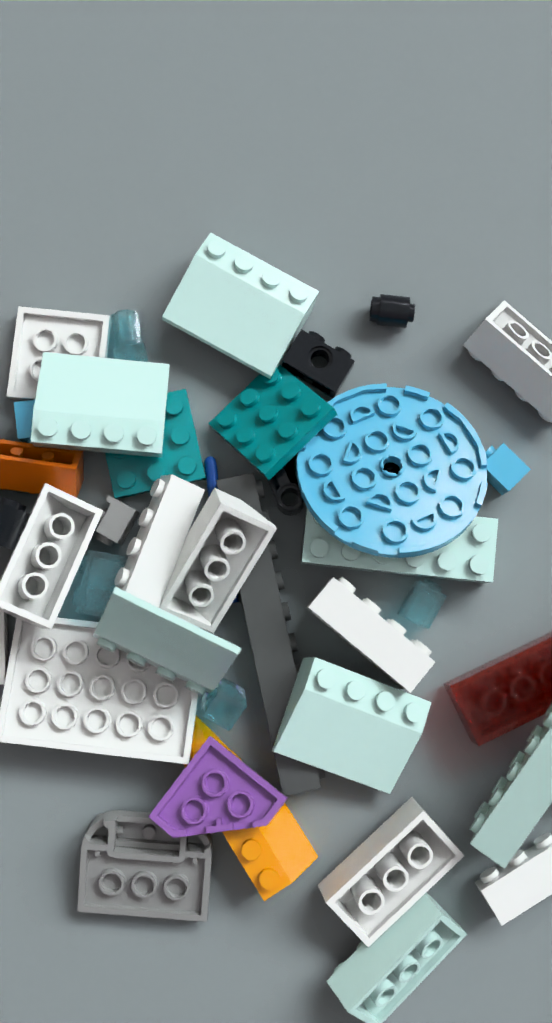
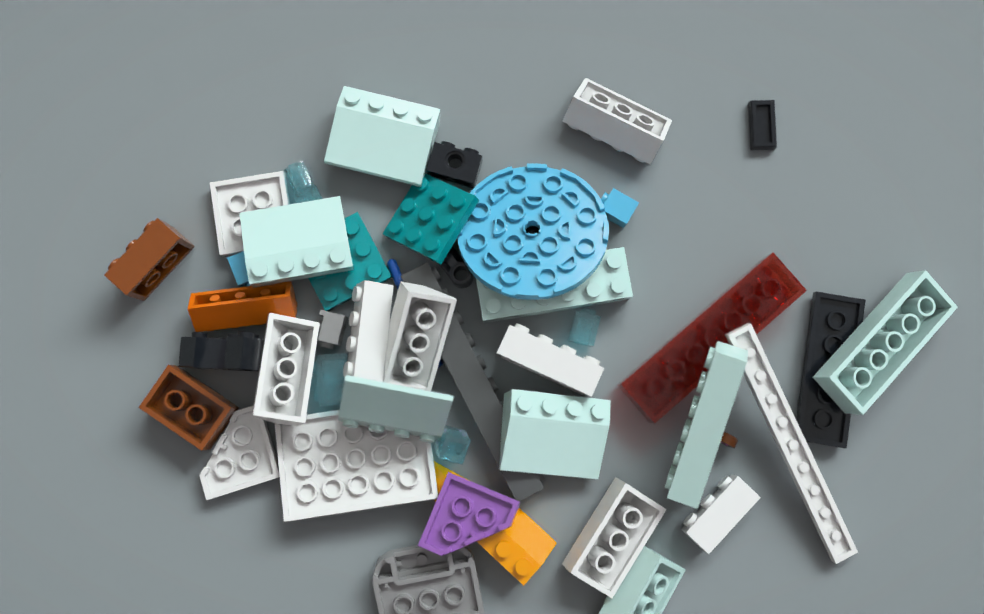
camera: 15 degrees left, 0 degrees up
black brick [369,294,415,328] -> none

